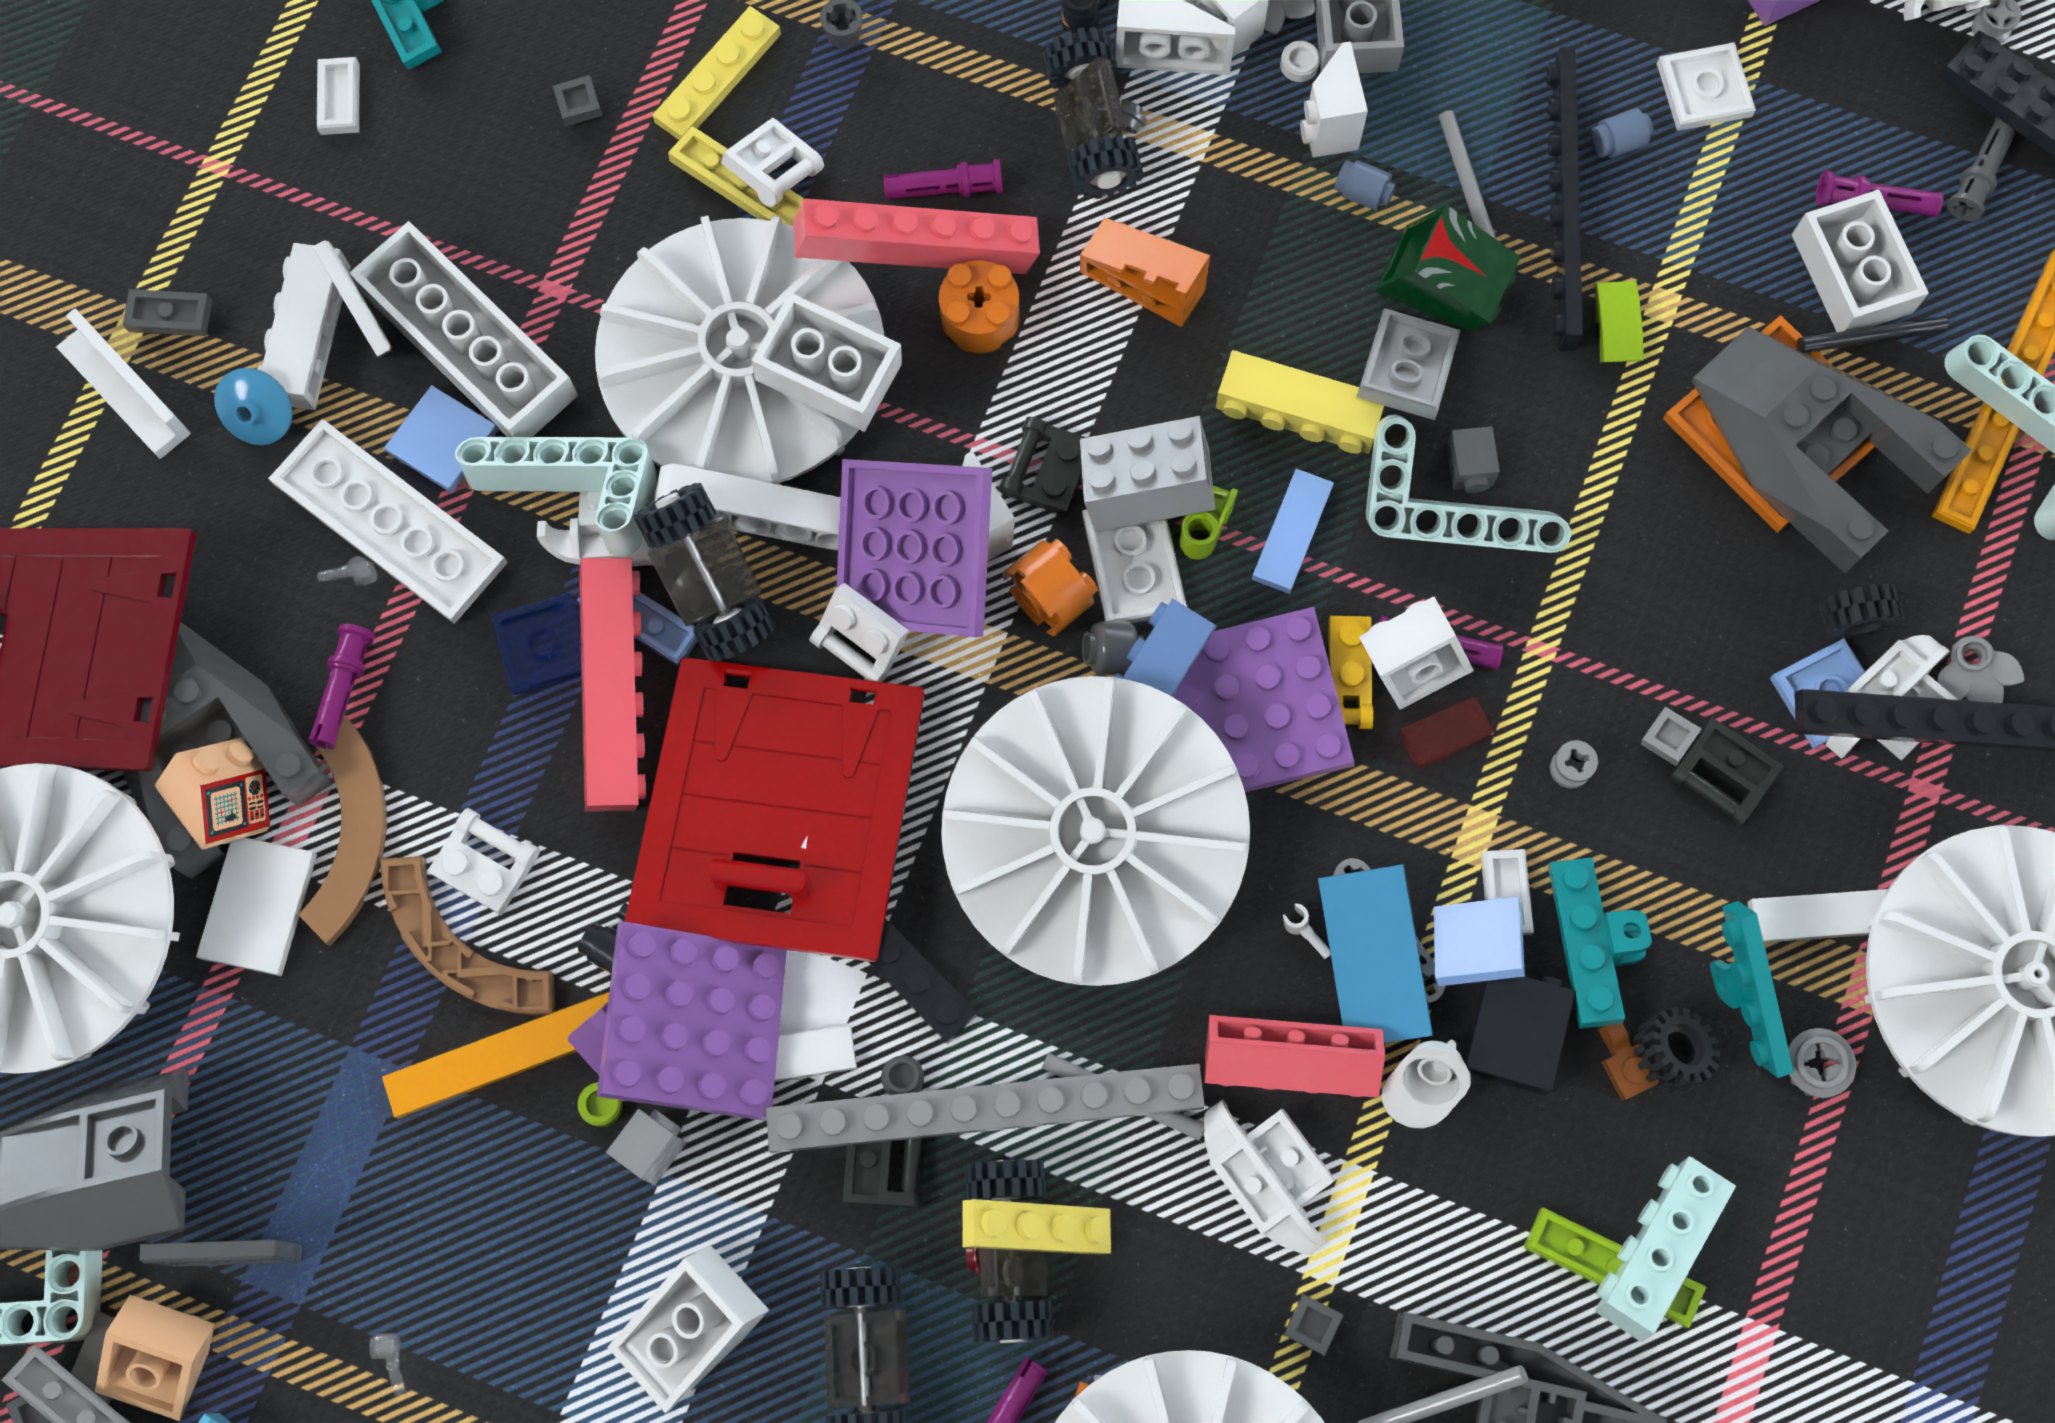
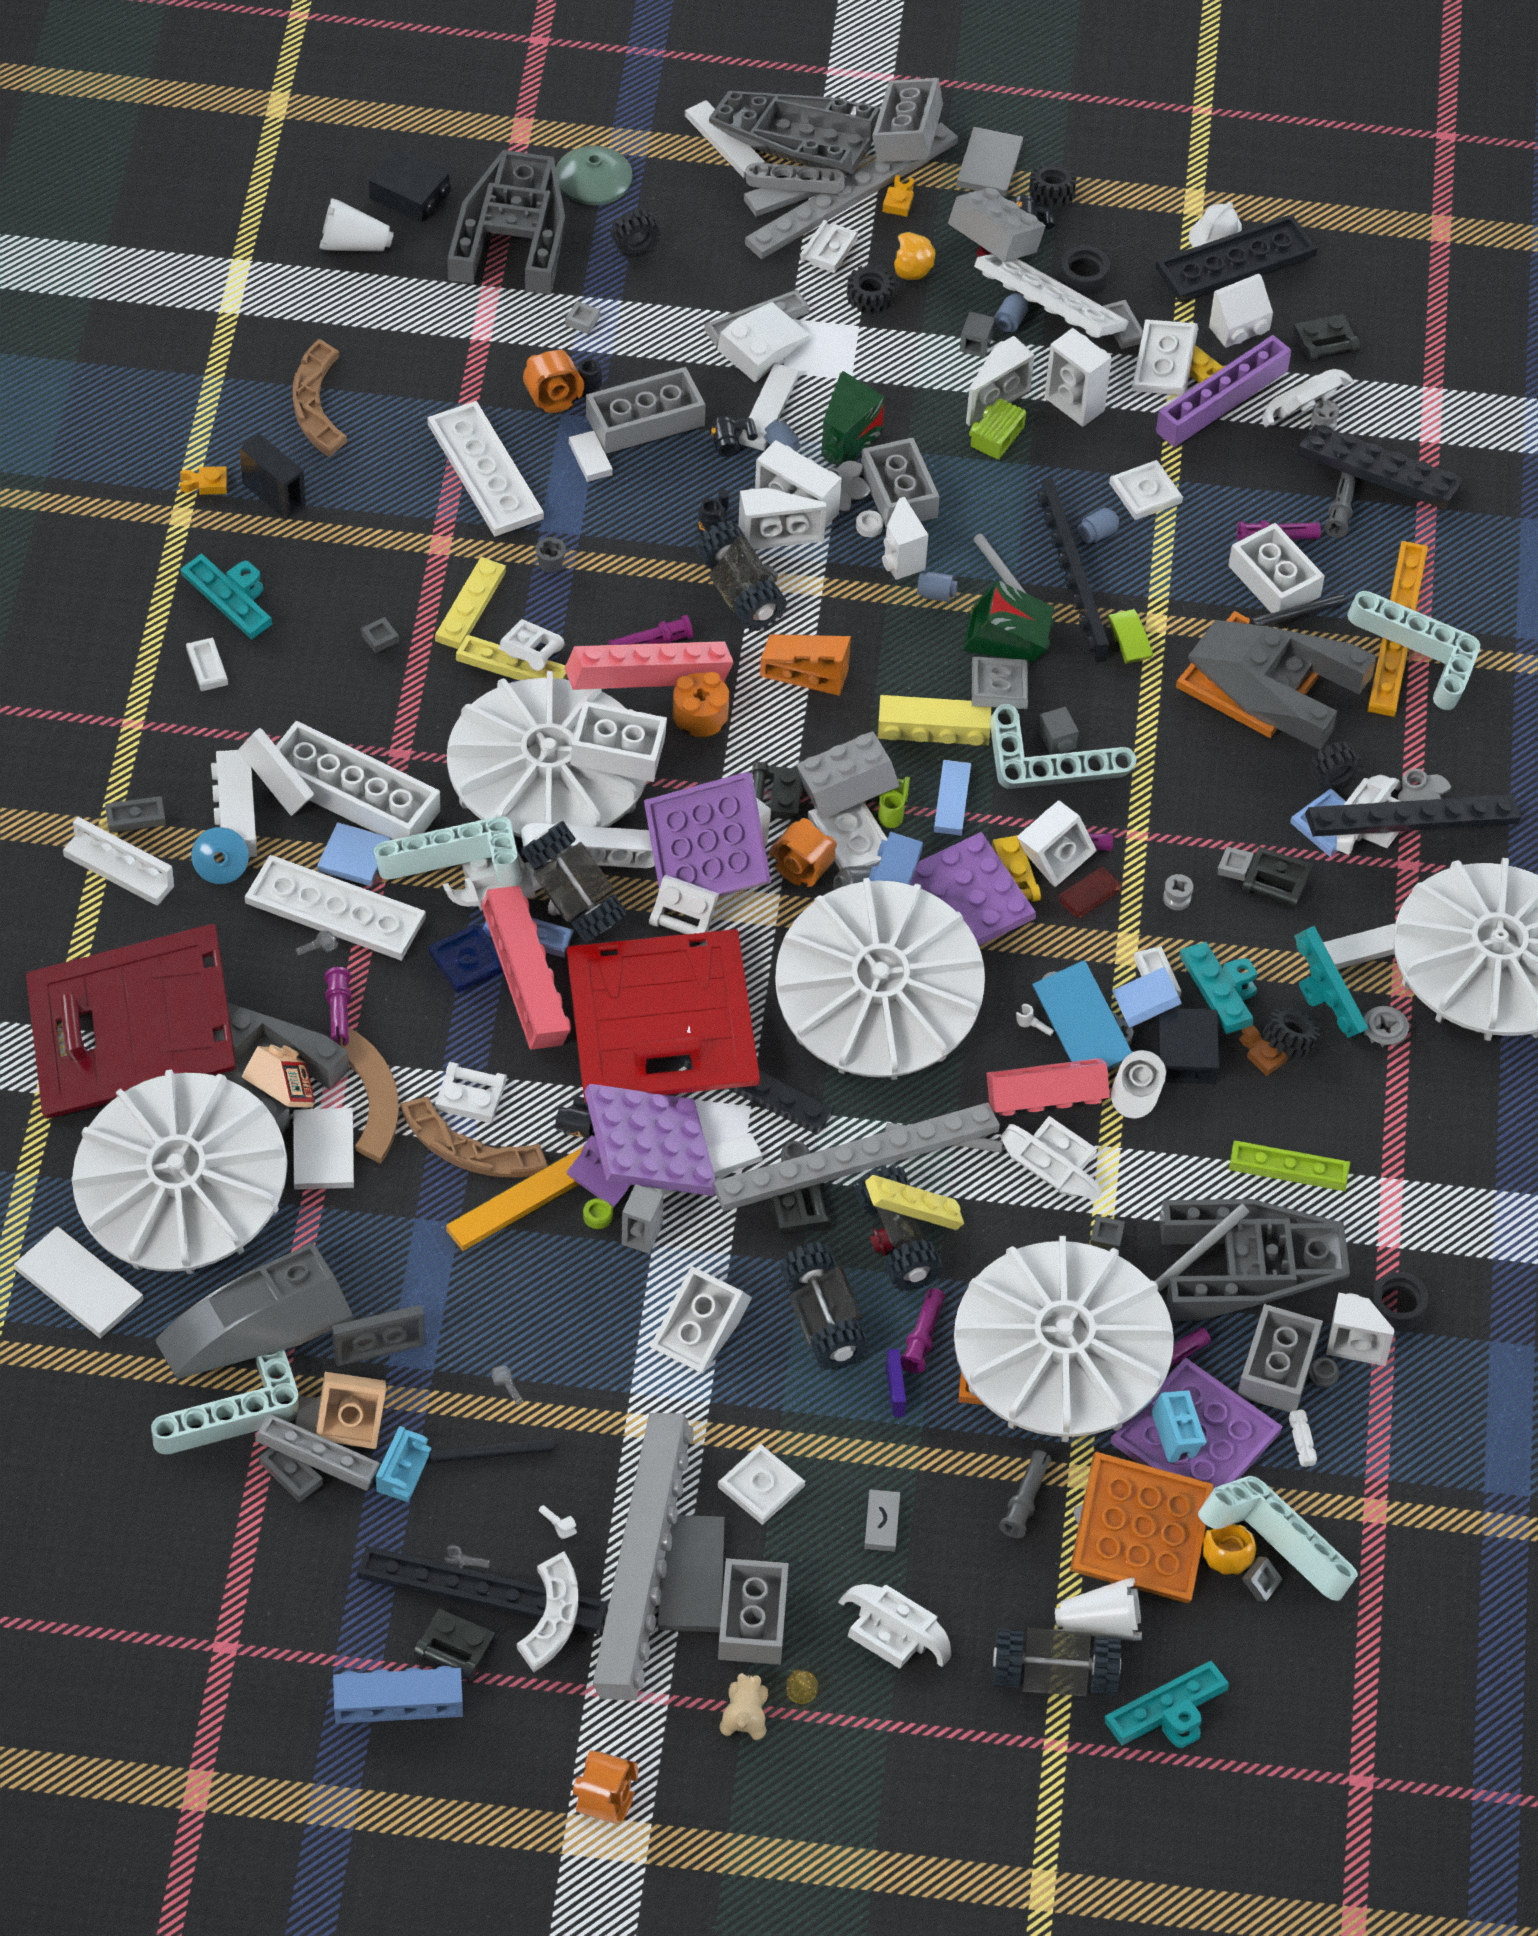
camera: 20 degrees left, 20 degrees down
light aqua brick [1595,1156,1736,1342] -> none

